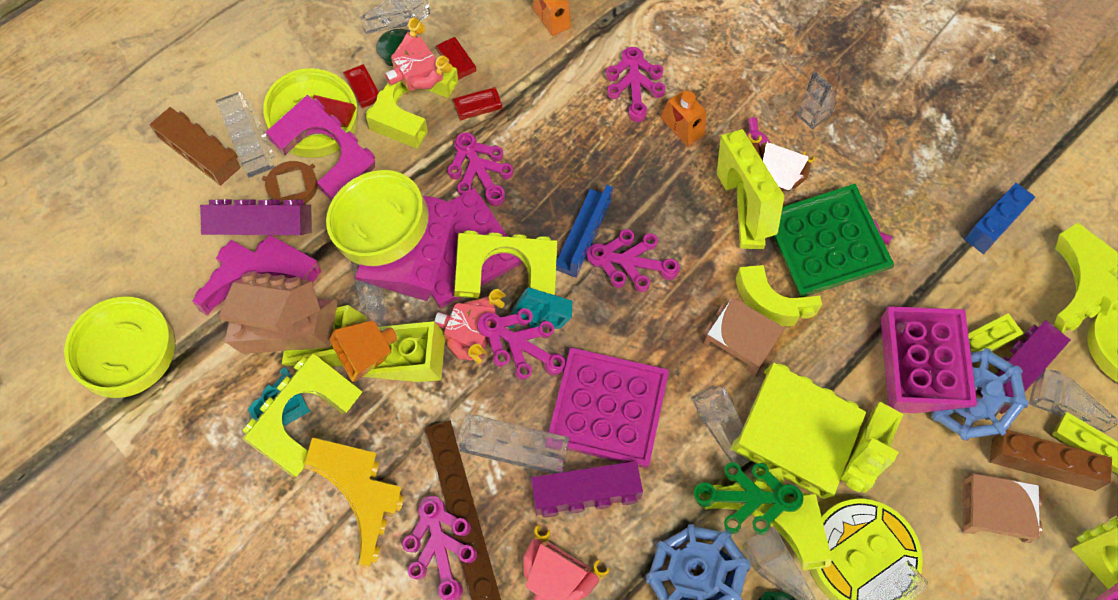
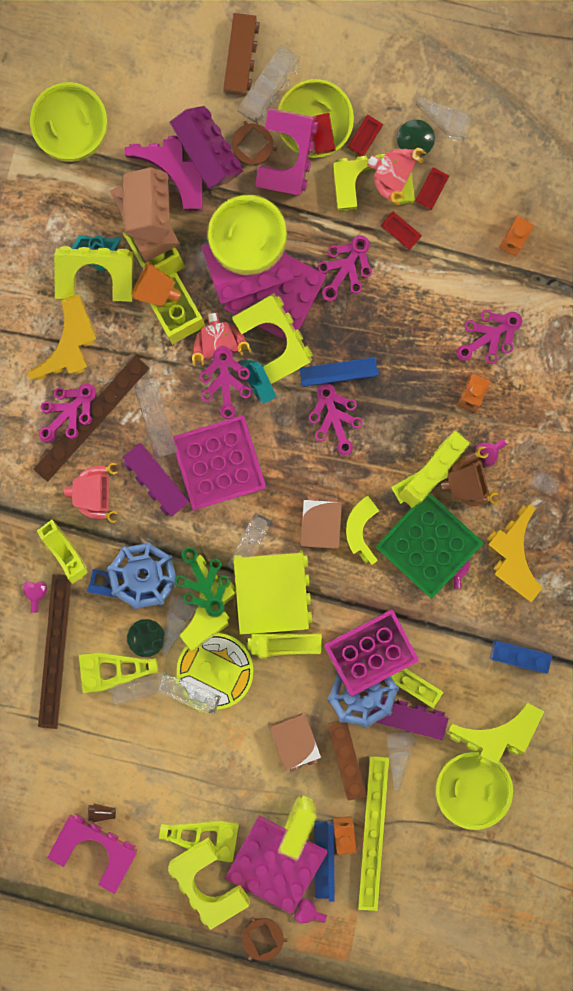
camera: 55 degrees right, 25 degrees up
none -> yellow arch [487,504,543,602]

